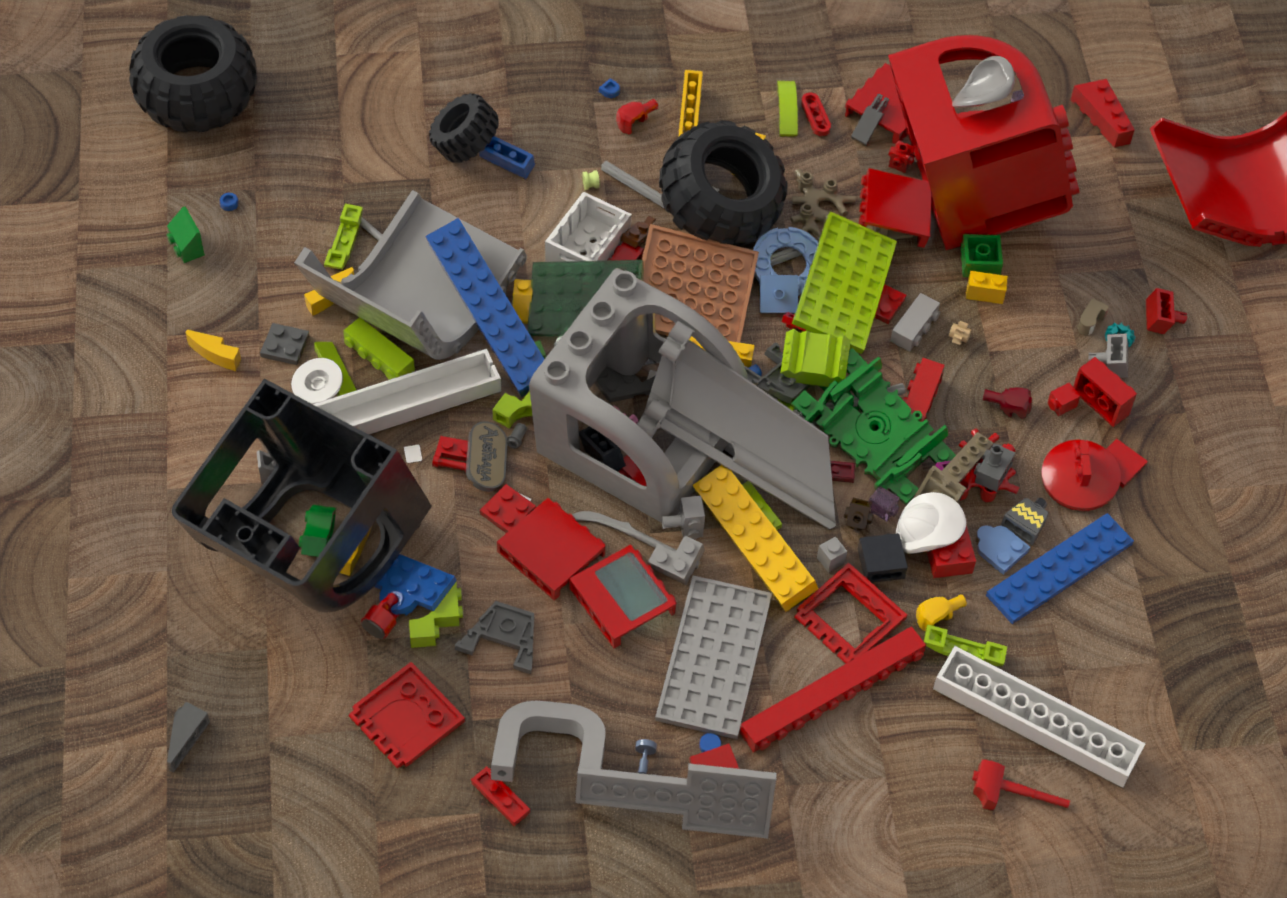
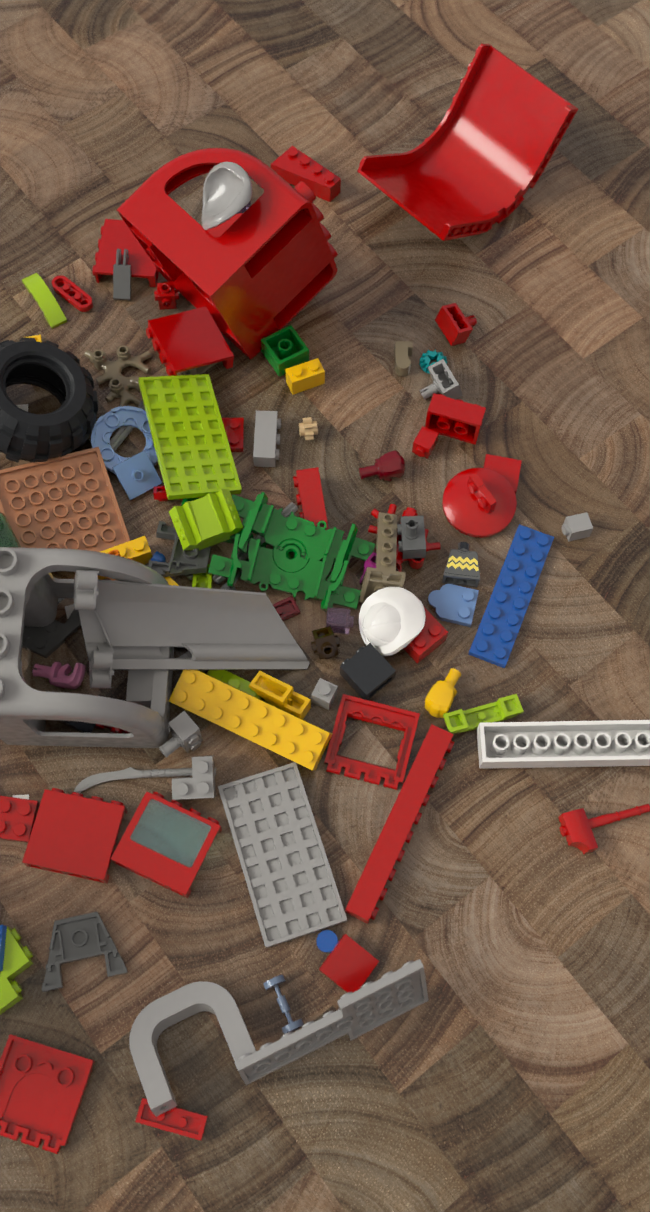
camera: 30 degrees left, 10 degrees up
none -> yellow slope [249,670,311,719]
none -> light grey brick [562,512,593,541]

